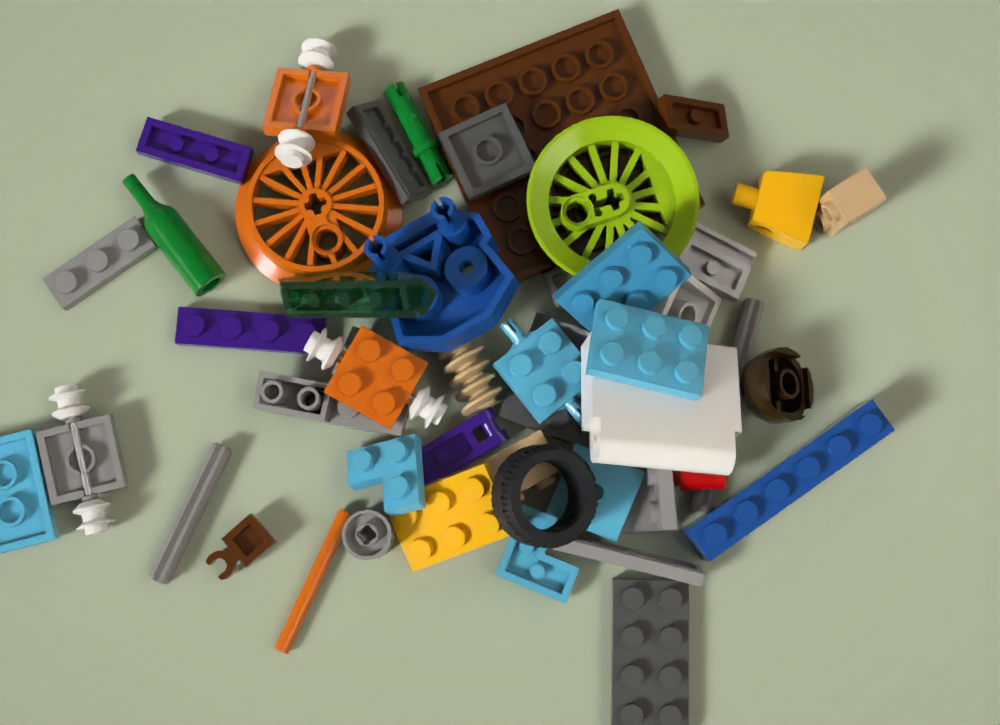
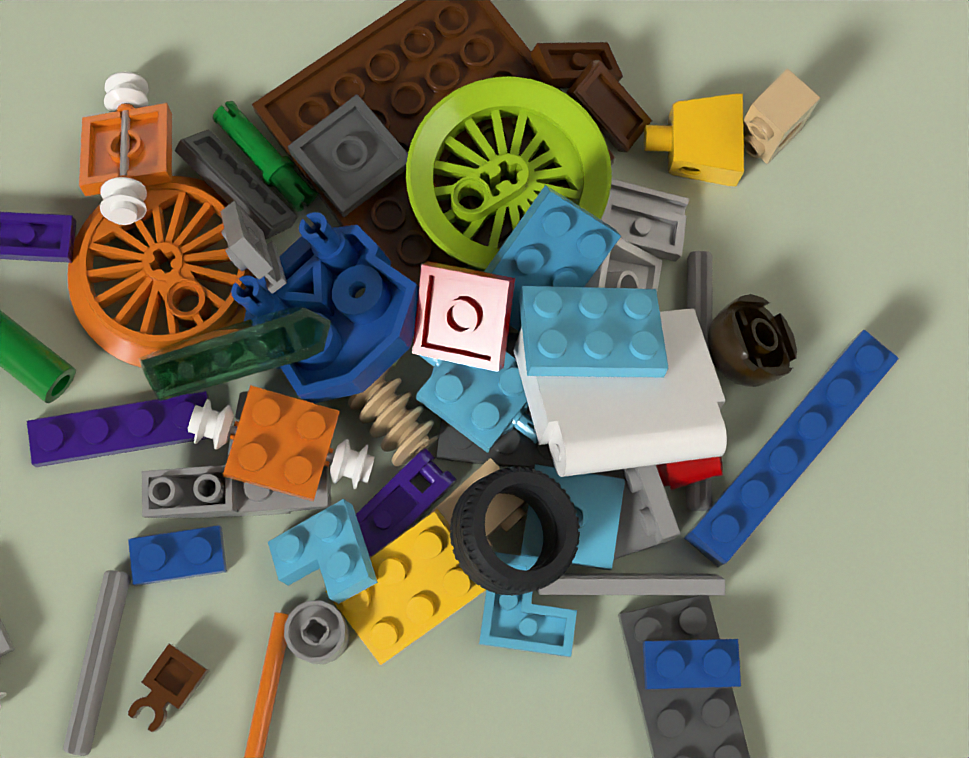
camera: 15 degrees left, 5 degrees down
none -> blue plate [128,525,227,586]
none -> light grey plate [220,201,287,294]
none -> plate [412,261,515,372]
none -> reddish brown tile [566,60,653,152]
none -> blue plate [643,639,741,690]

